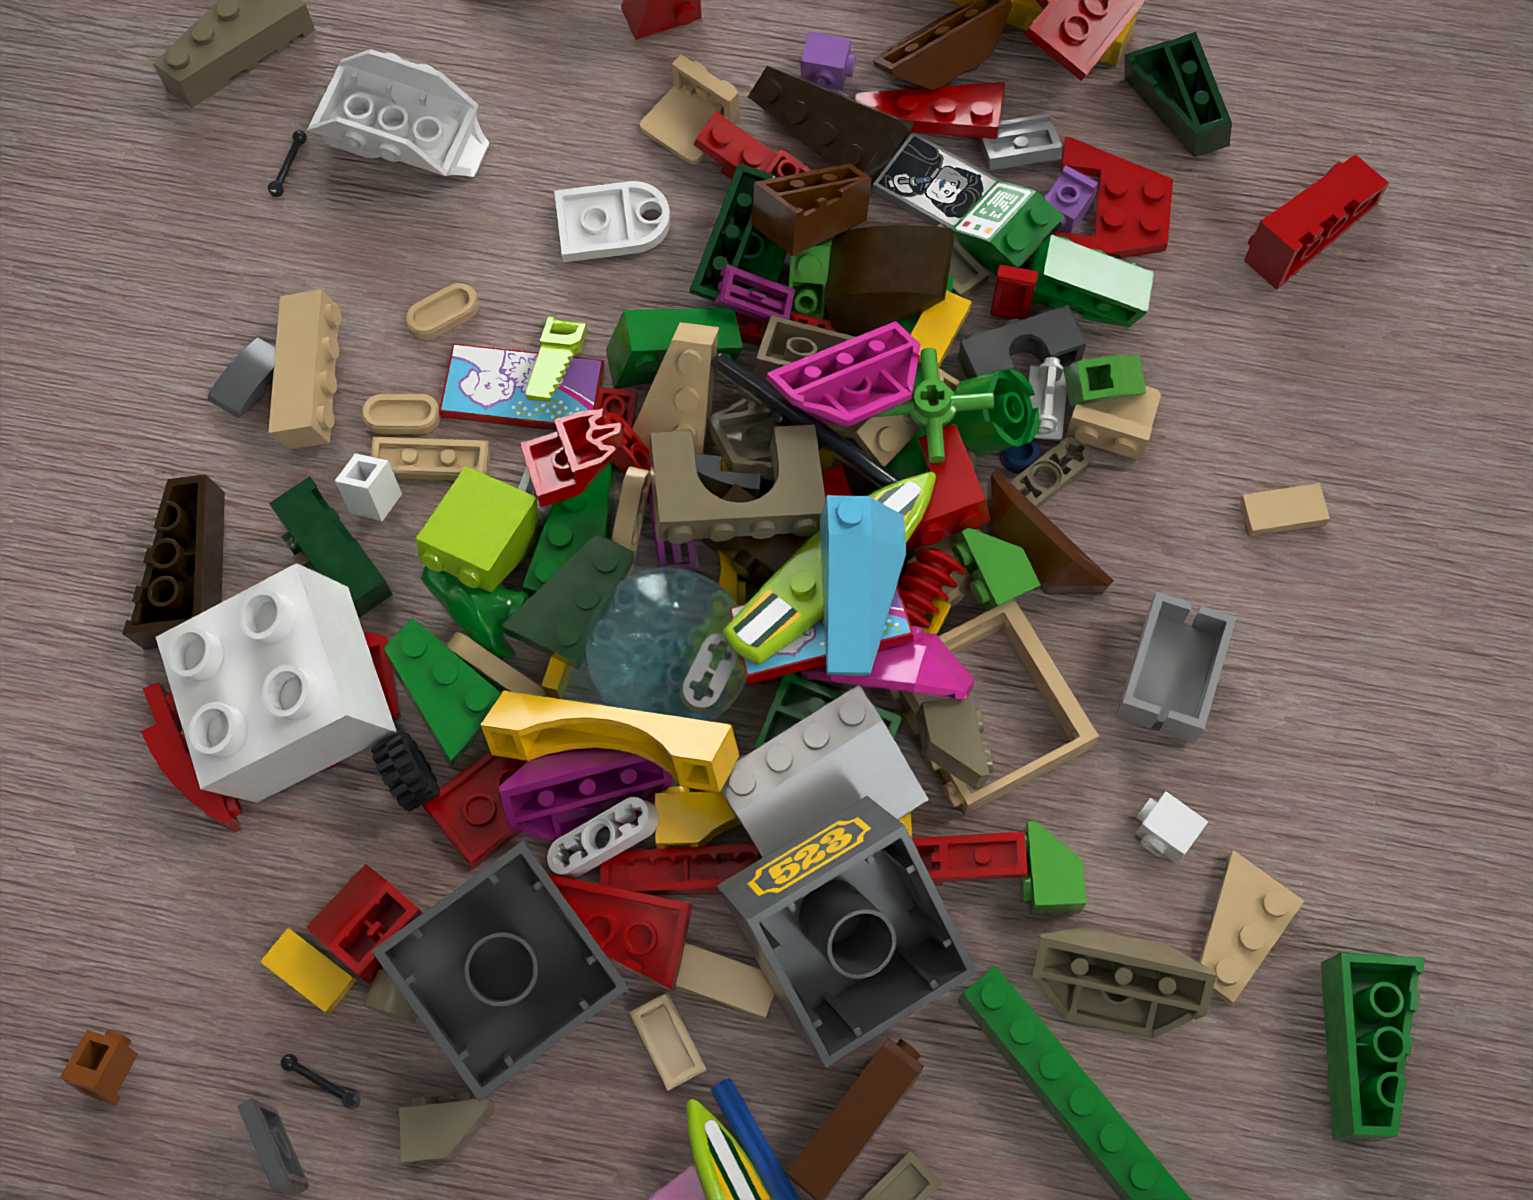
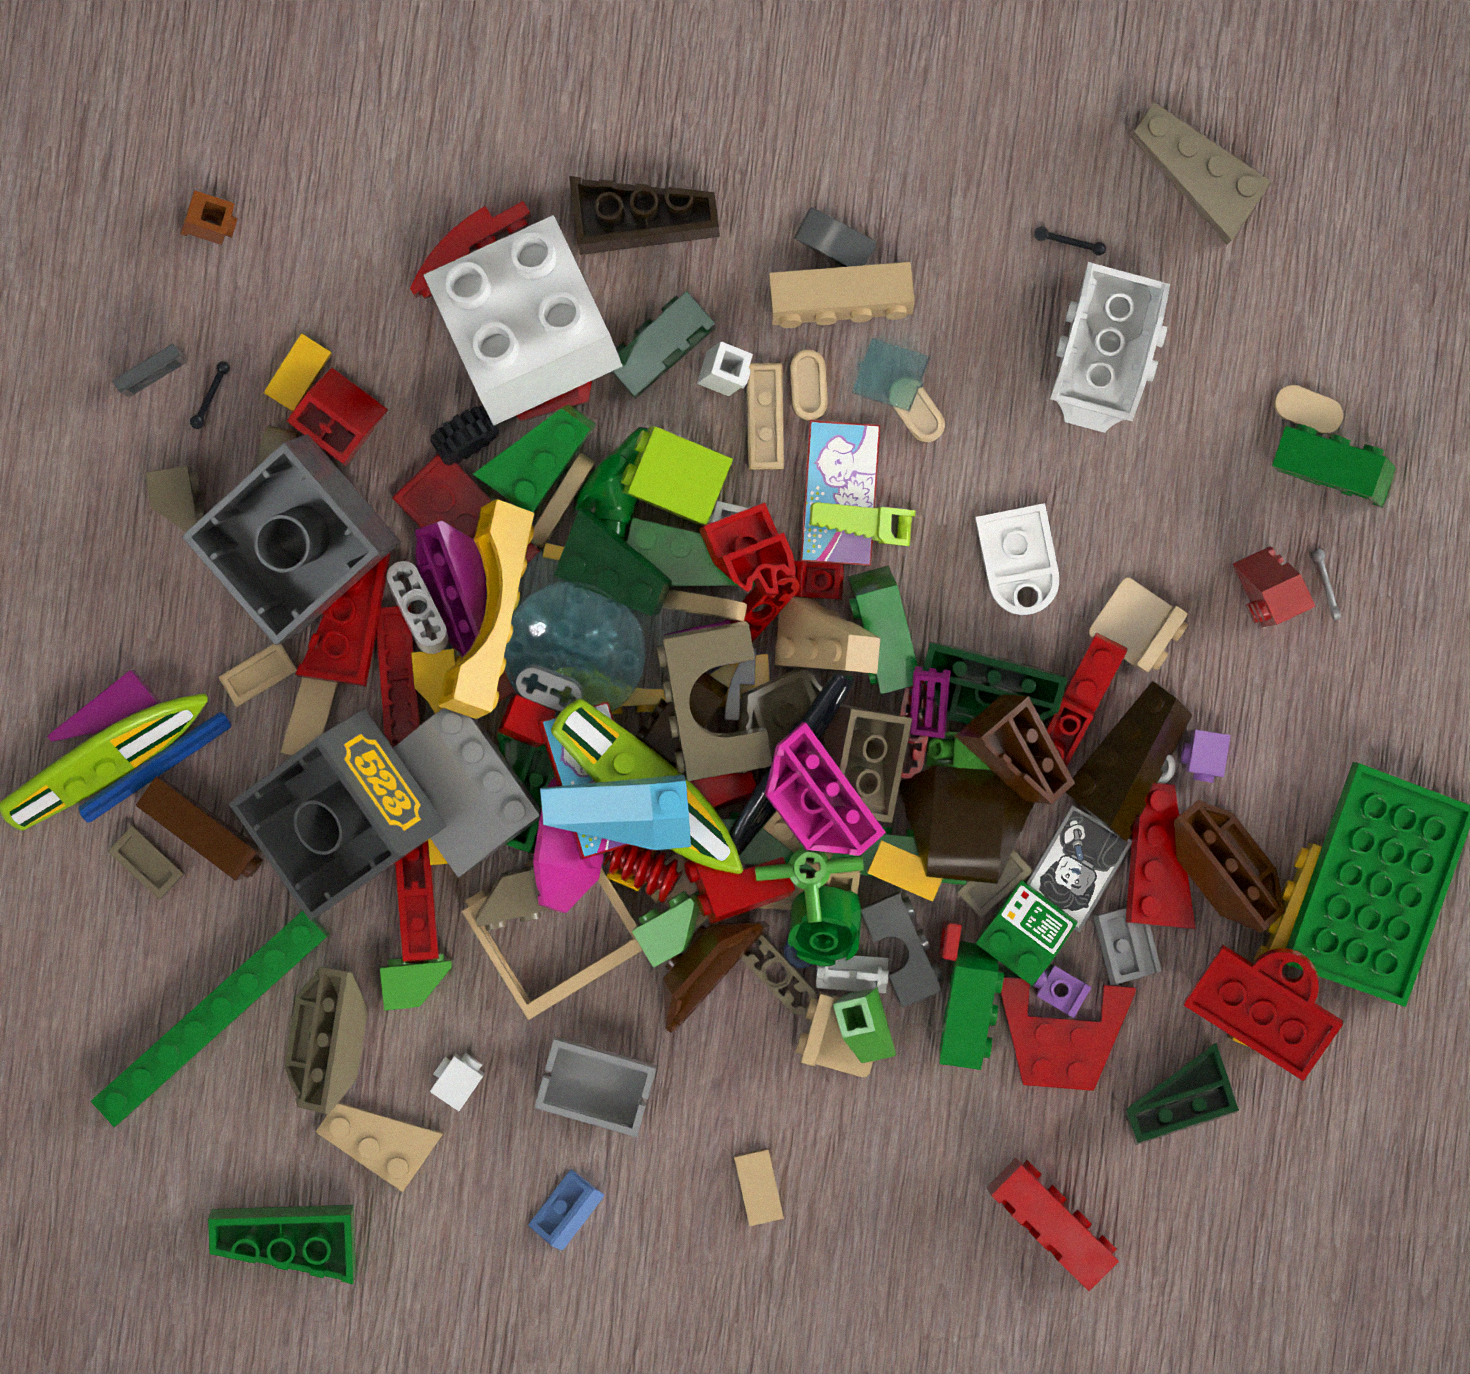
camera: 80 degrees right, 20 degrees up
none -> red brick [497,695,556,748]
none -> medium blue slope [528,1169,604,1250]
none -> clear light blue piece [852,338,930,412]

